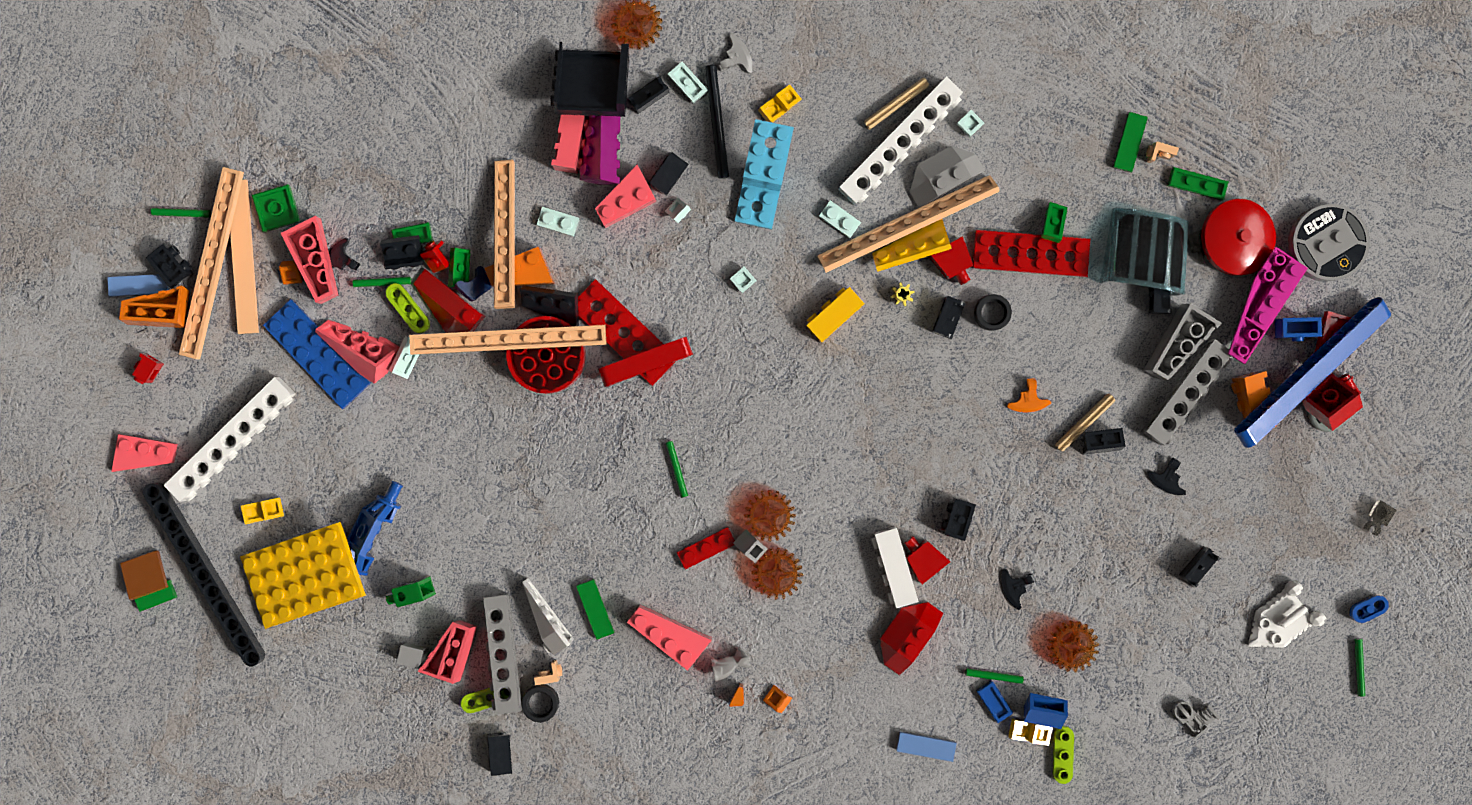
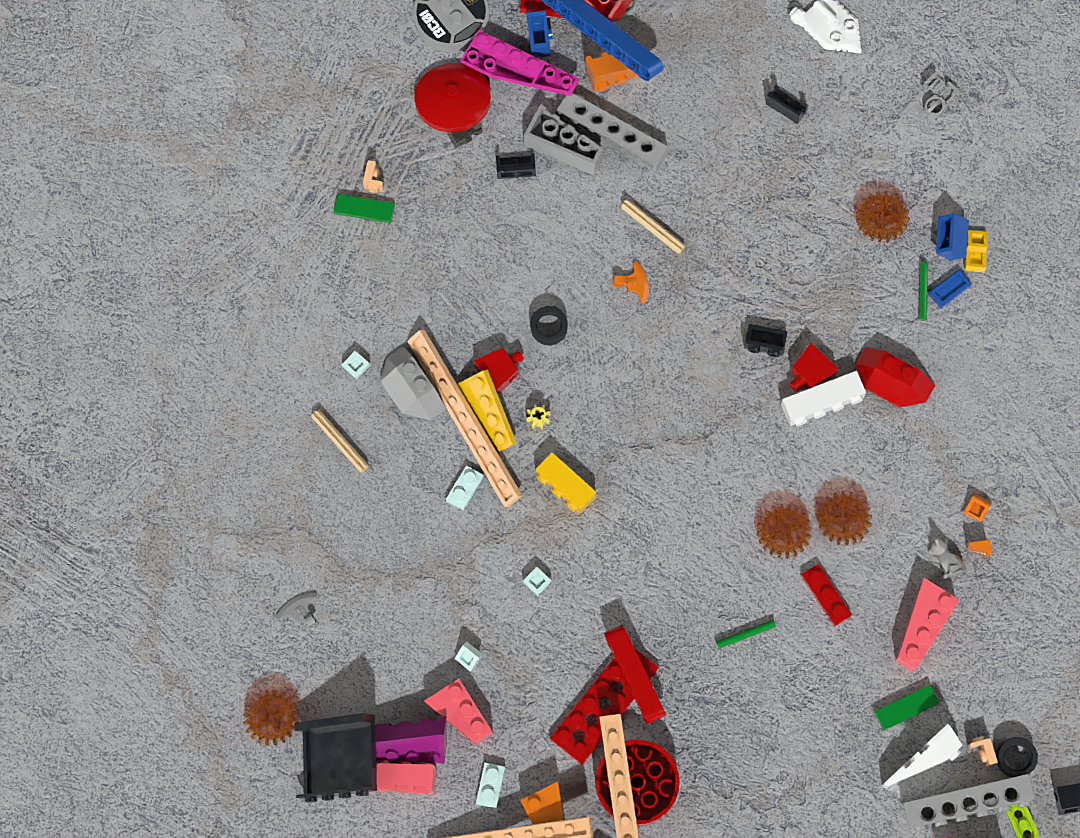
camera: 85 degrees left, 15 degrees down
black wing [520,285,579,327] -> none
black hinge [627,75,670,114] -> none
black hinge [647,152,689,196] -> none
light aqua plate [668,62,708,104] -> none
black axle [705,65,729,179] -> none
light grey brick [734,529,768,563] -> none
medium azure bracket [735,119,794,230] -> none
yellow slope [758,85,802,123] -> none
white brick [838,76,963,205] -> none
medium blue tile [896,731,957,762] -> none
black hinge [932,296,965,340] -> none
red plate [972,230,1091,277] -> none
black piece [1001,569,1036,610] -> none
green plate [1041,202,1068,243] -> none
lime plate [1052,725,1074,784] -> none
black hinge [1081,428,1126,455] -> none
windscreen [1100,208,1189,297] -> none
black piece [1147,458,1186,495] -> none
green tile [1167,167,1229,201] -> none

